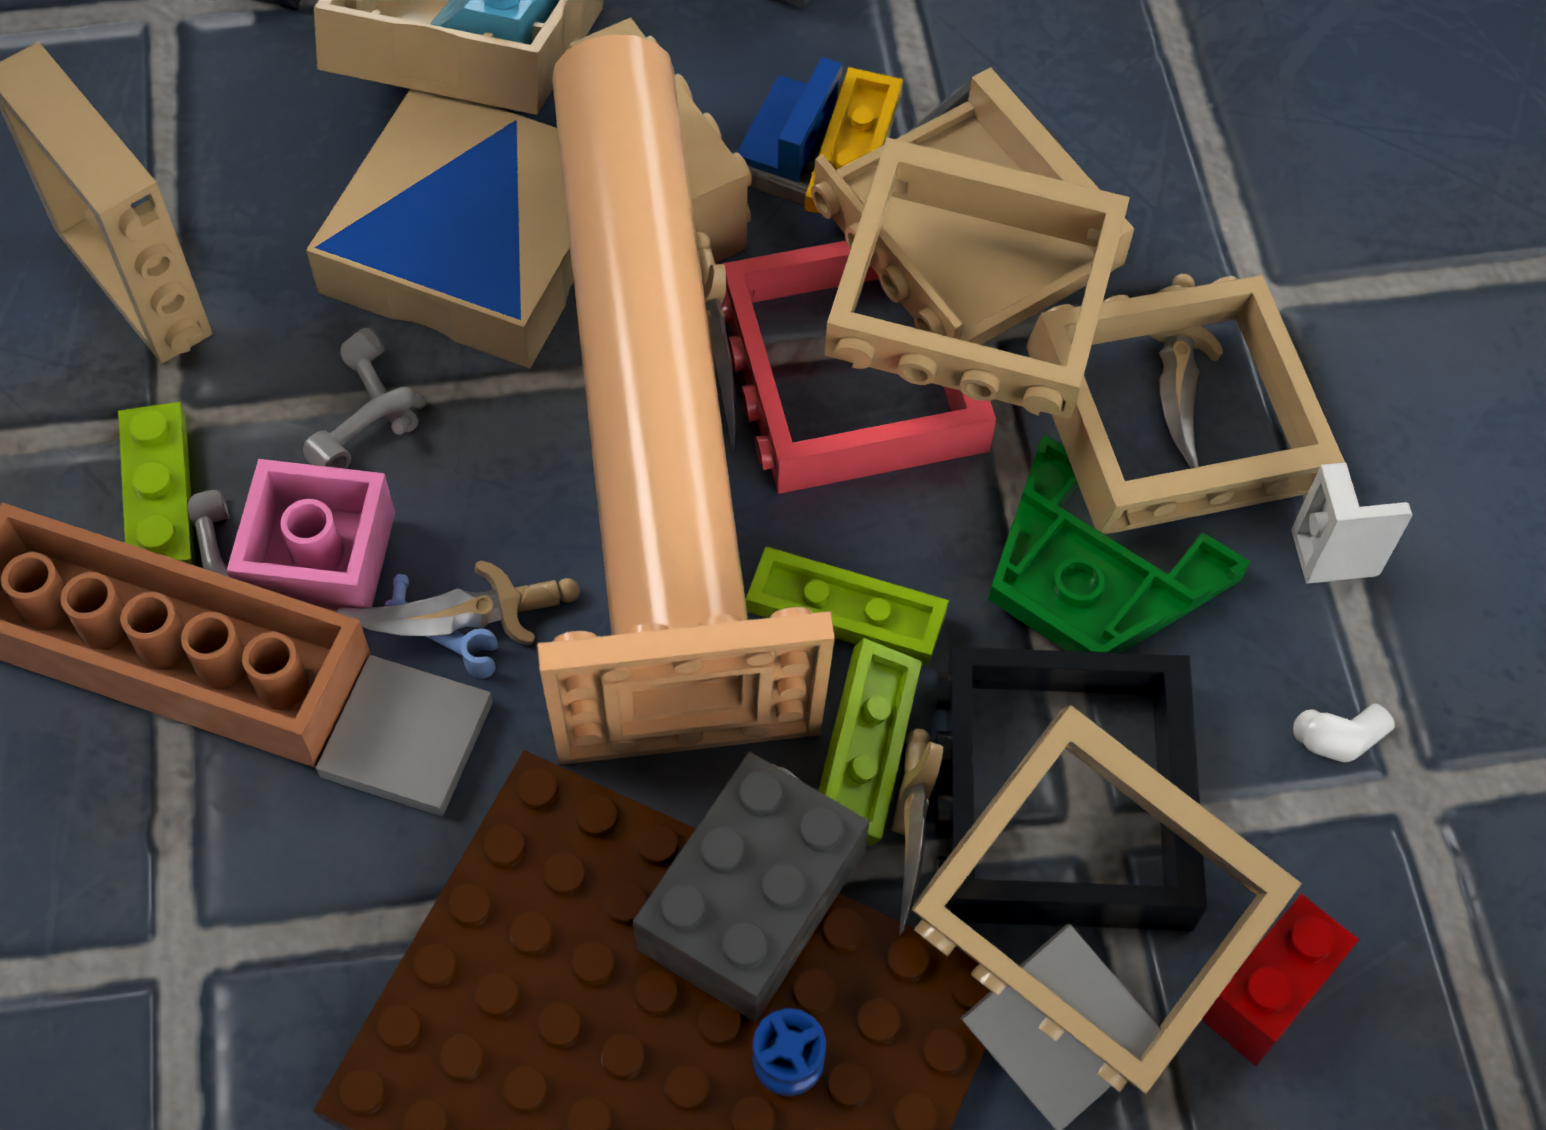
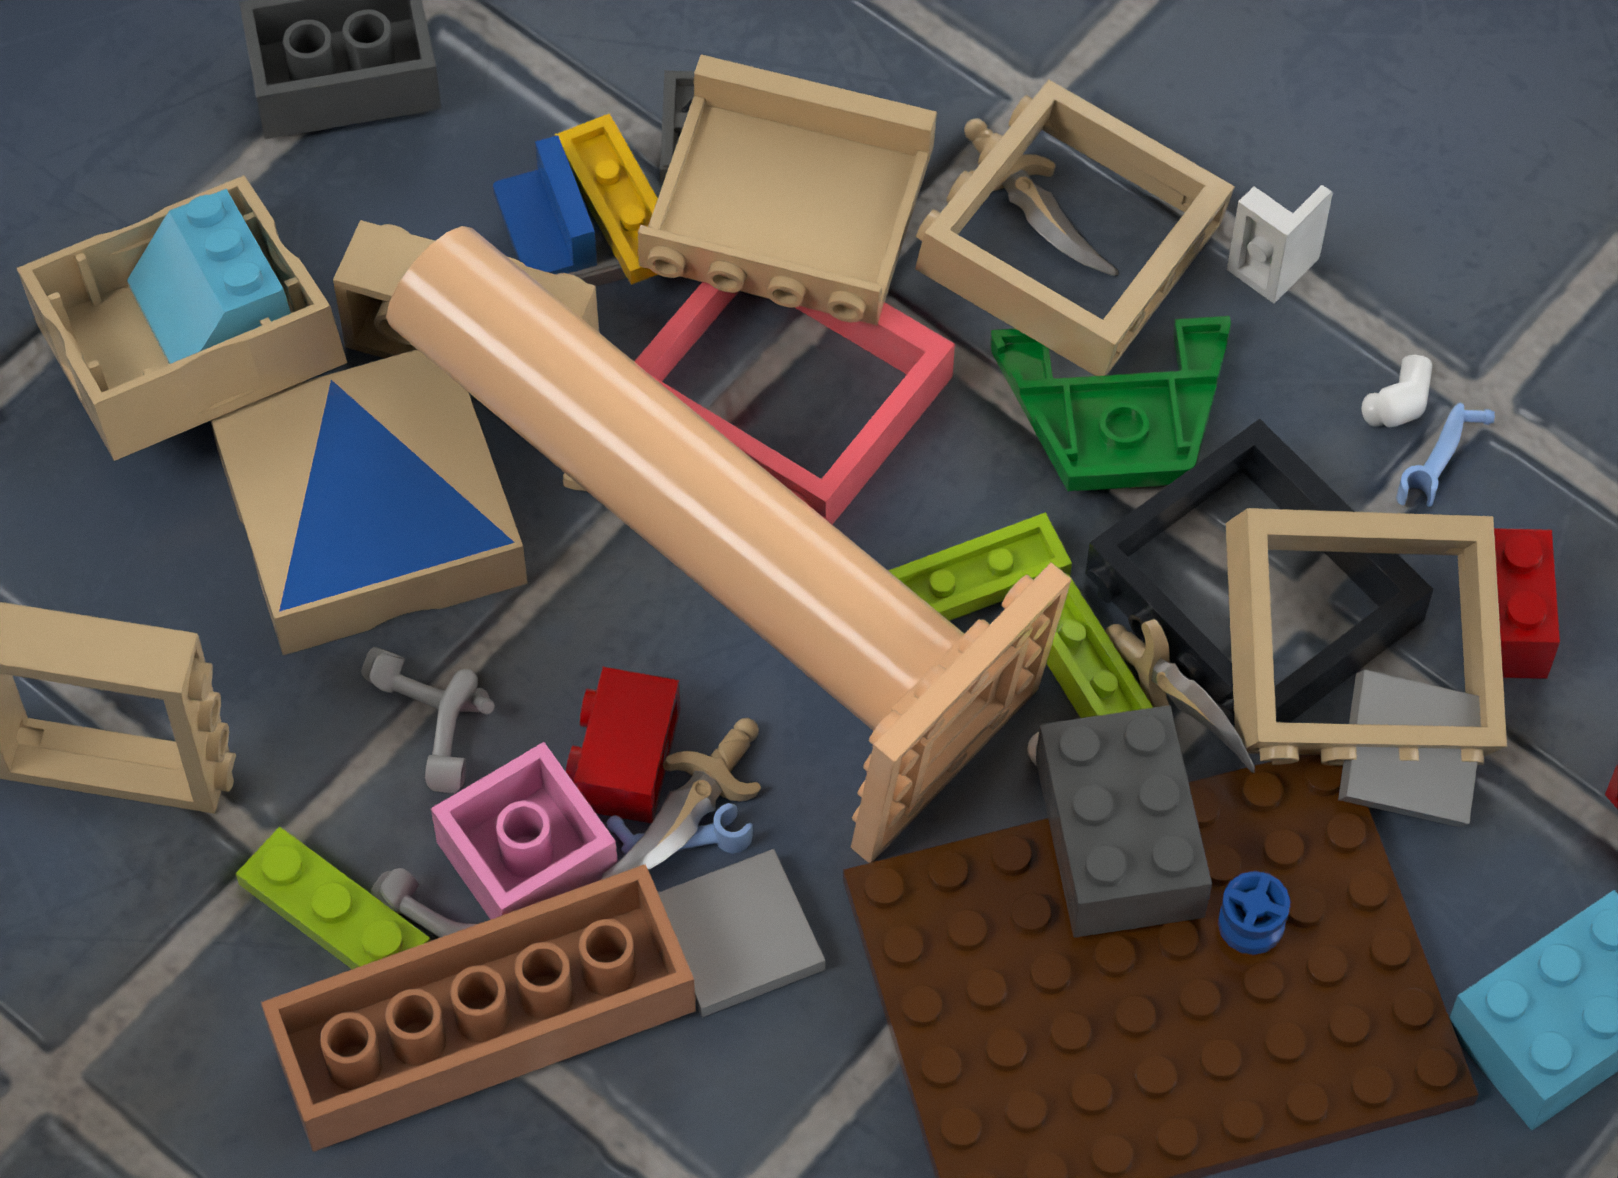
camera: 40 degrees left, 0 degrees up
tan window [825,137,1130,419] -> none
none -> red brick [566,667,681,823]
none -> light blue piece [1396,402,1495,507]

